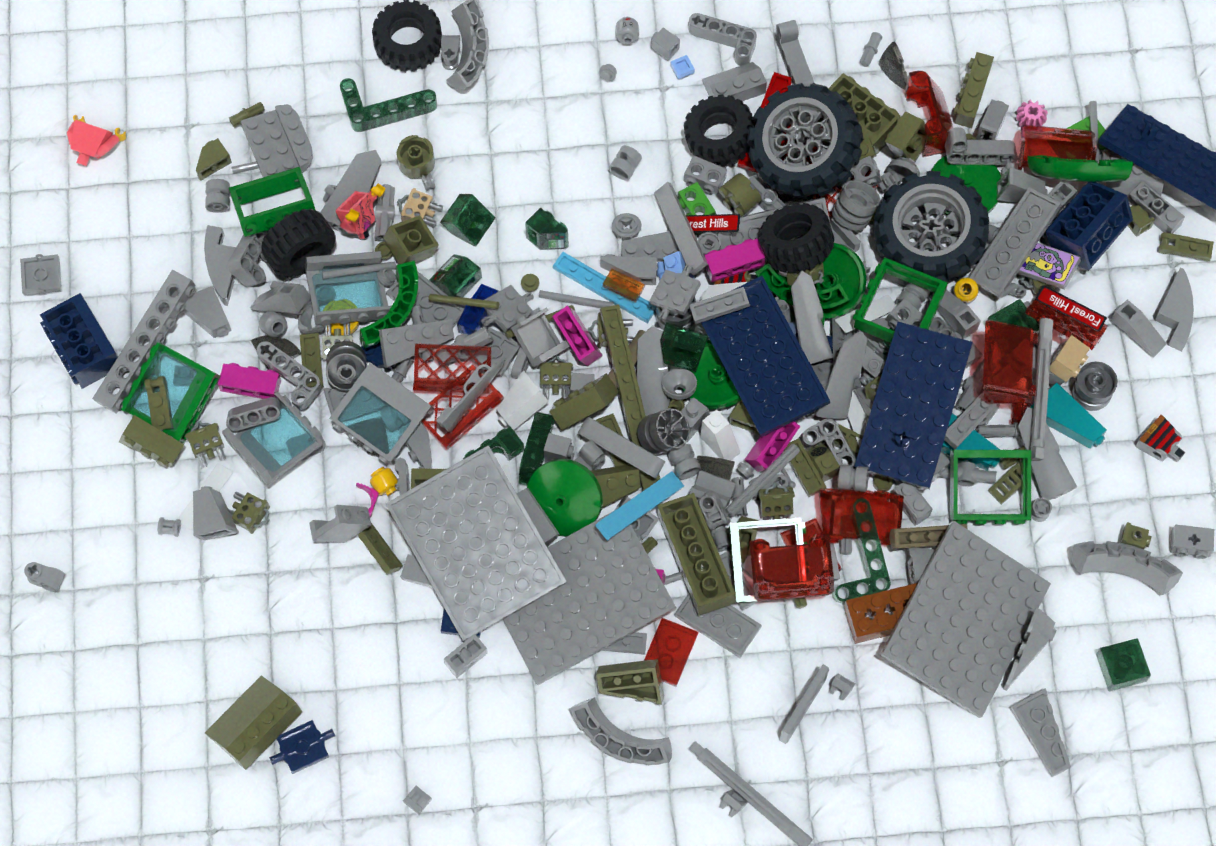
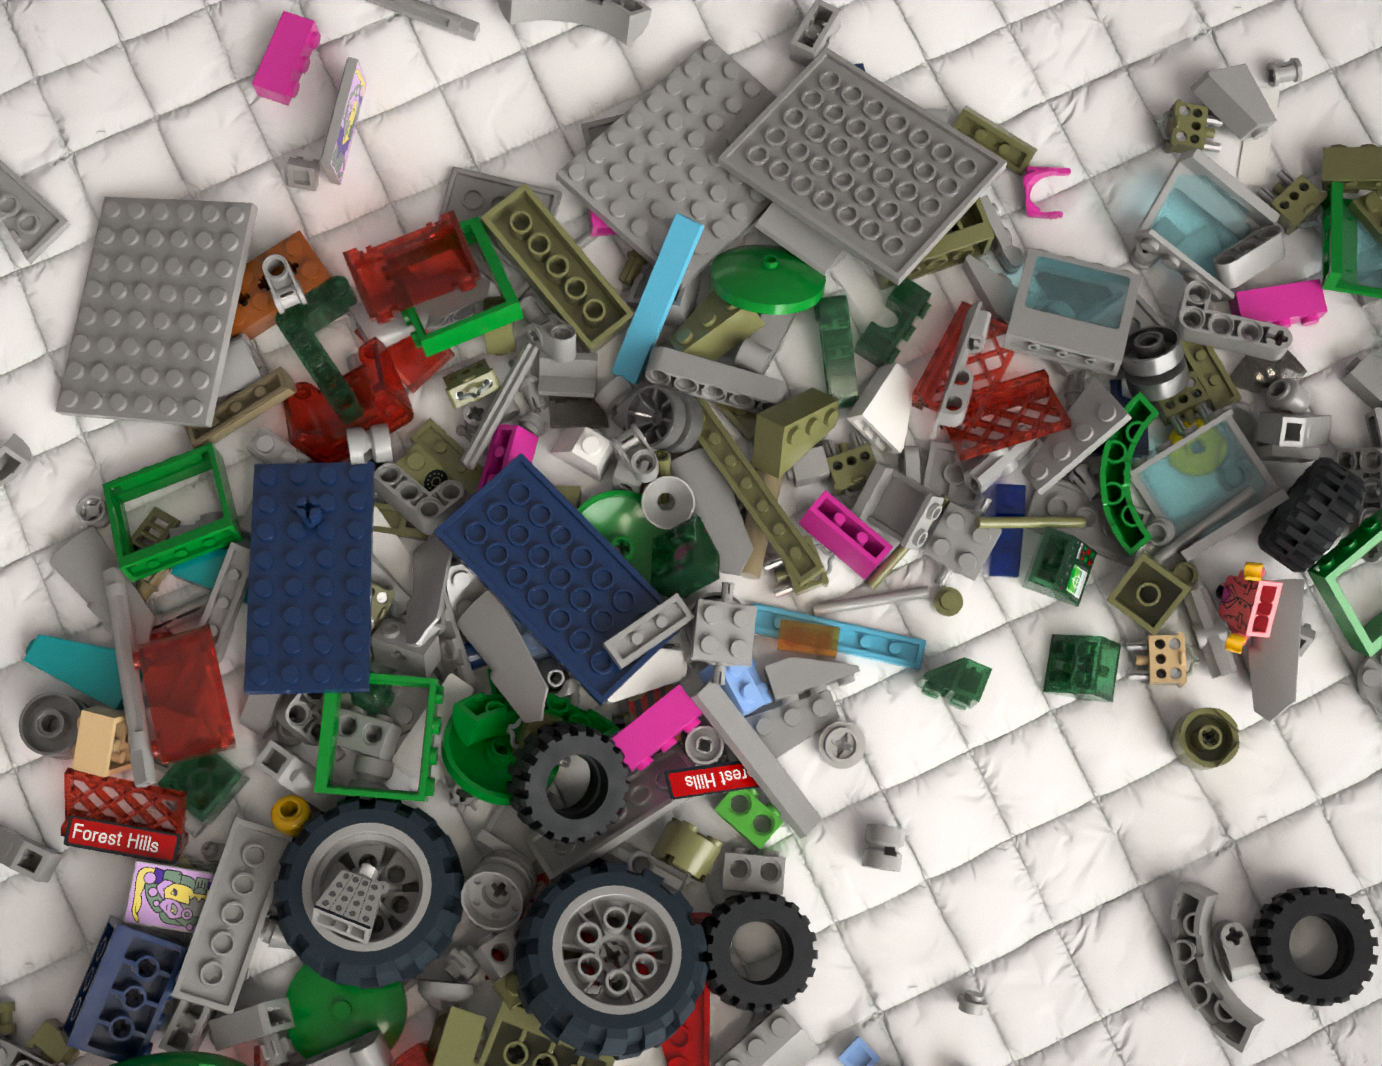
camera: 160 degrees right, 10 degrees up
light grey panel [309,505,371,543] -> none
clear green beam [340,78,437,132] -> none
yellow head [370,467,398,496] -> none
light grey bush [421,173,435,191] -> none
light grey brick [543,433,574,464] -> none
olive wedge [596,659,664,705] -> none
clear red tile [644,618,699,687] -> none
light grey piece [956,358,999,413] -> none
light grey wedge [1003,608,1056,691] -> none
none -> dark pink brick [252,11,321,106]
none -> light grey piece [262,254,308,314]
none -> light grey torso [312,864,383,944]
none -> light grey piece [609,423,659,483]

